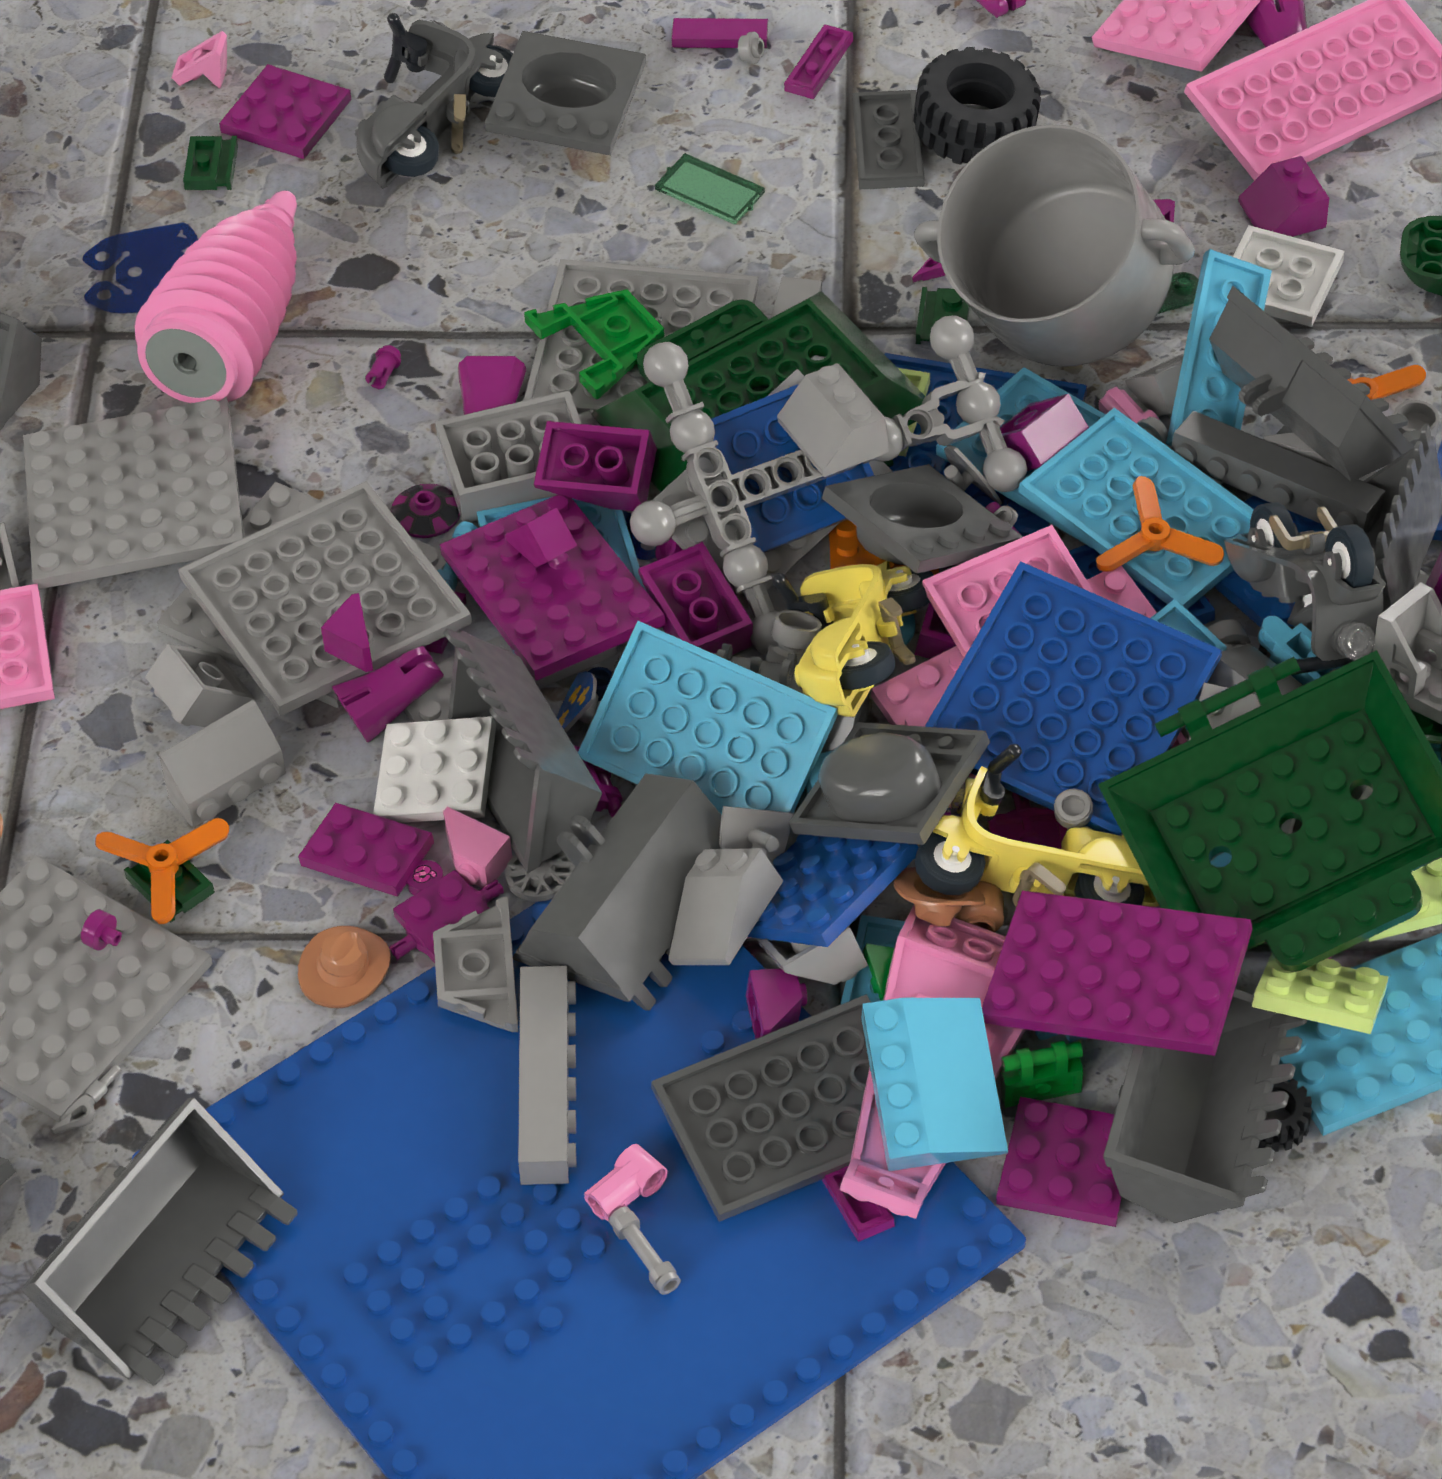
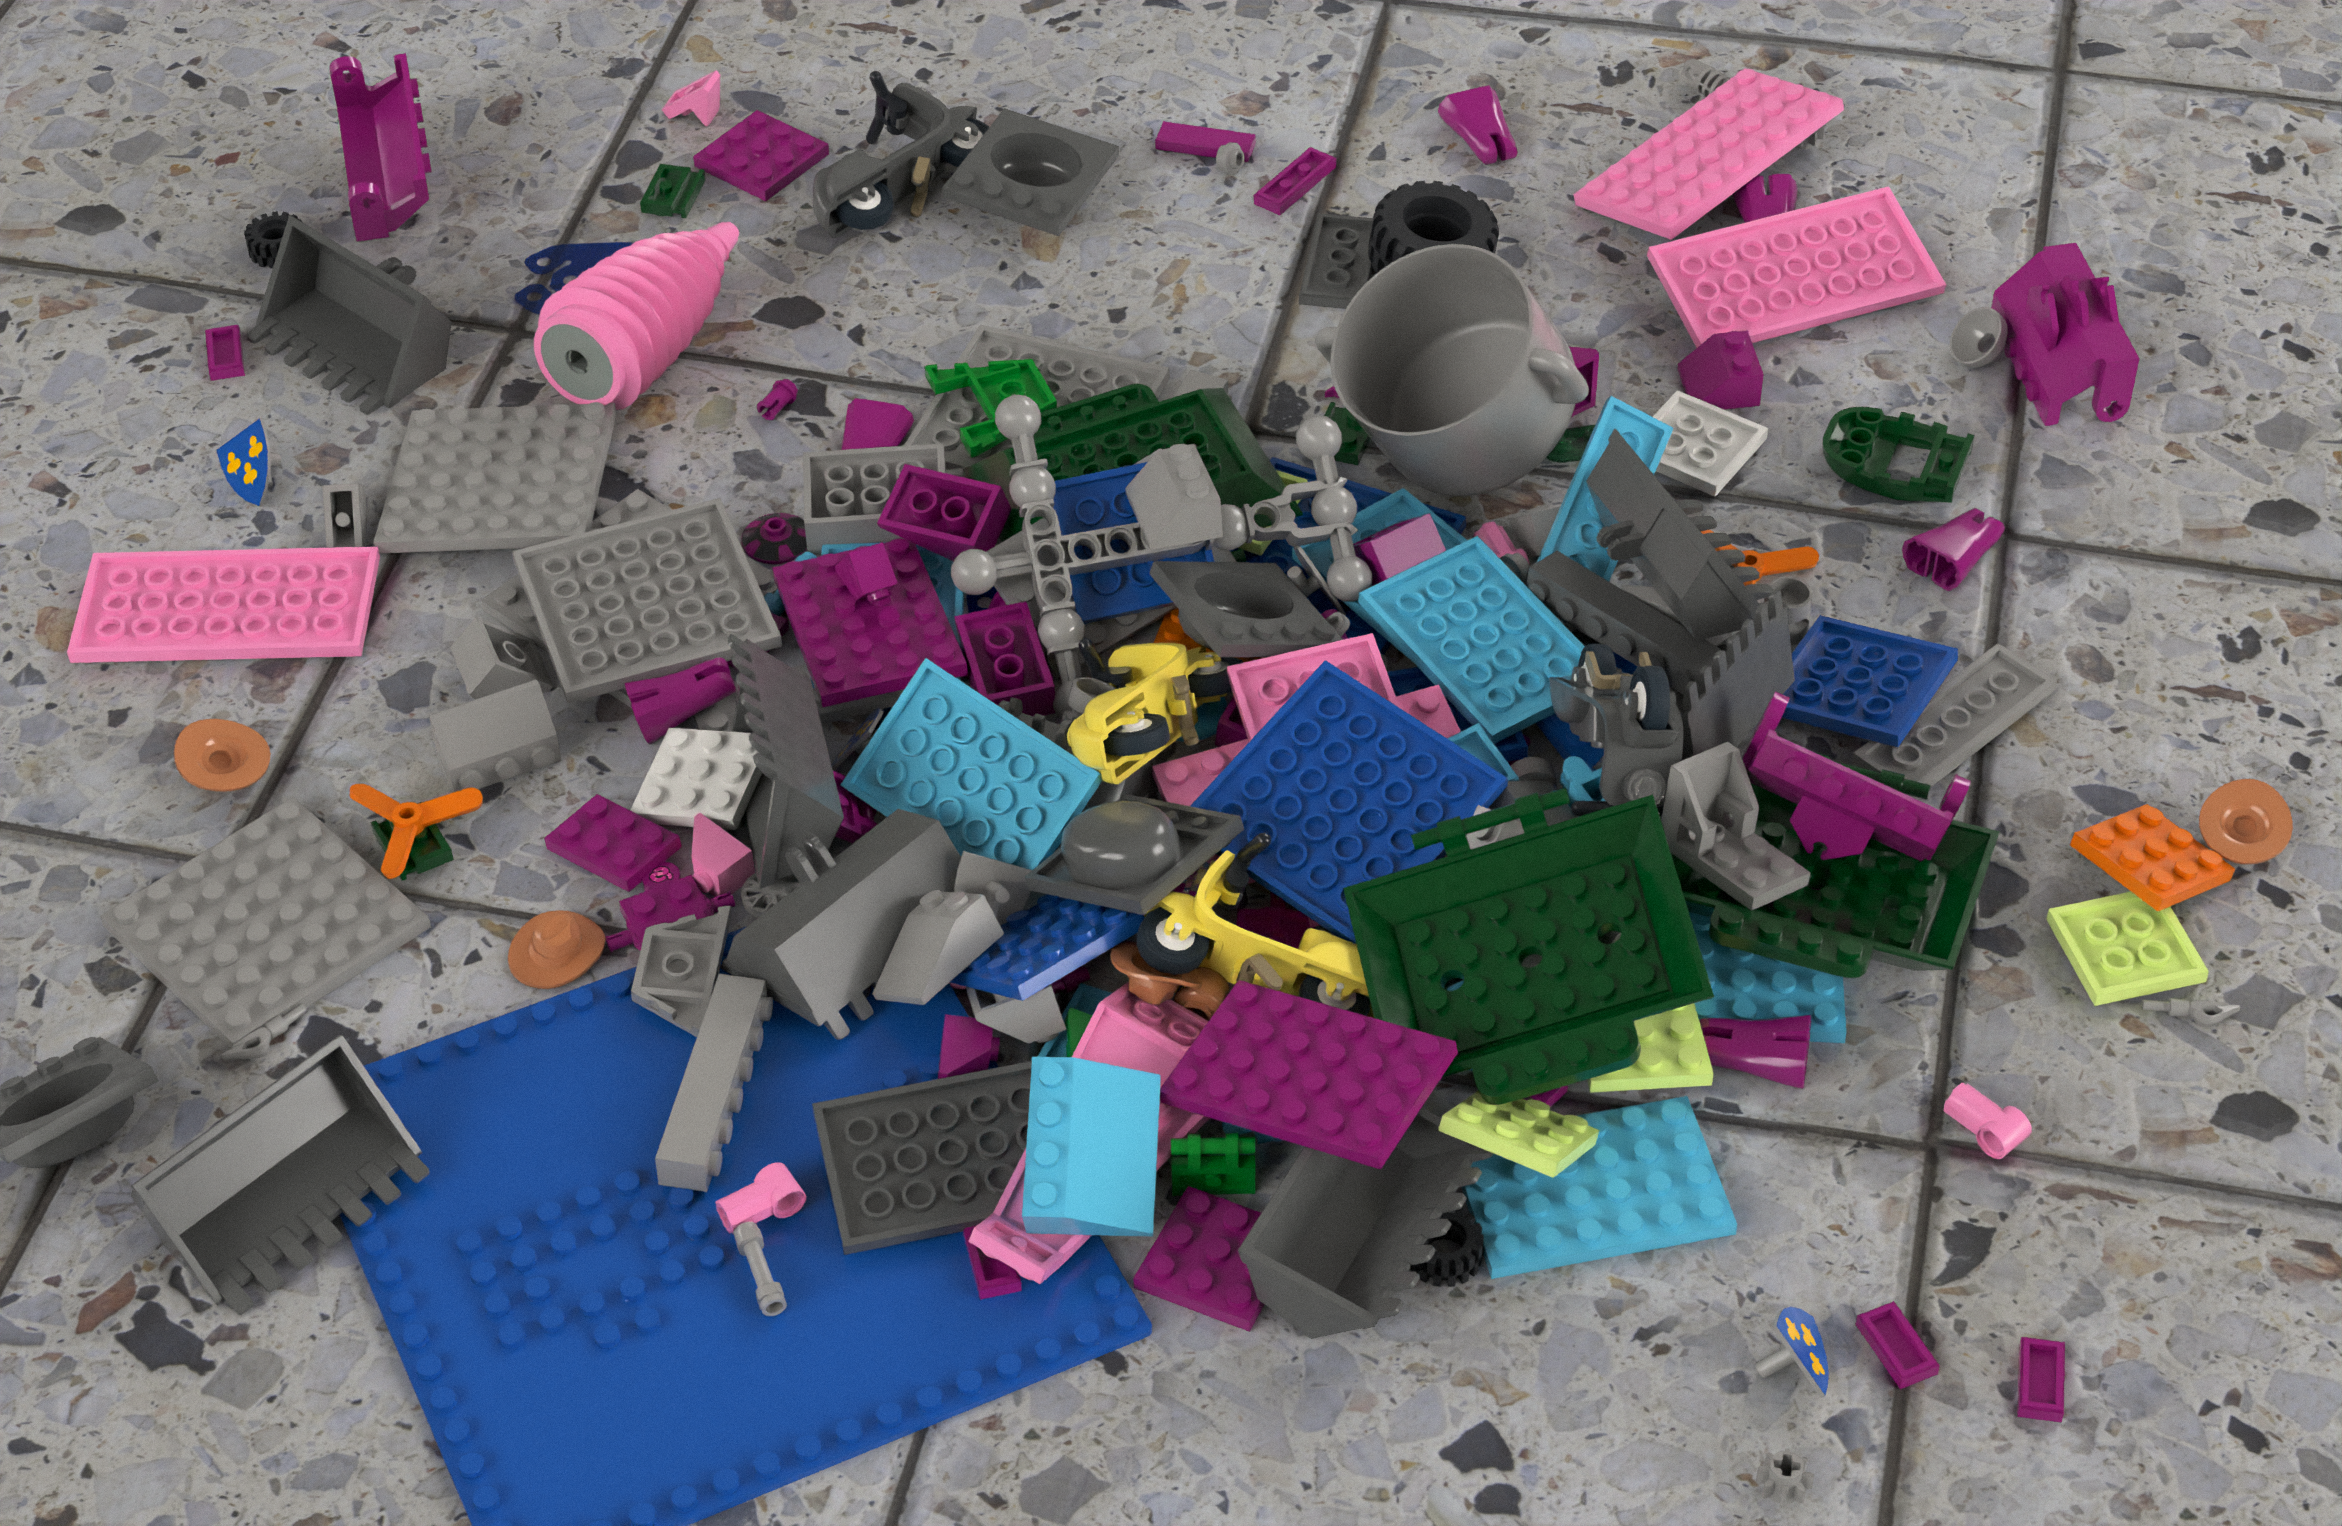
camera: 10 degrees right, 5 degrees down
magenta tile [81,909,122,951] -> none
magenta slope [321,593,373,672] -> none
clear green piece [655,153,765,225] -> none
light grey tile [1054,789,1093,829] -> none
orange piece [1096,476,1224,572] -> none

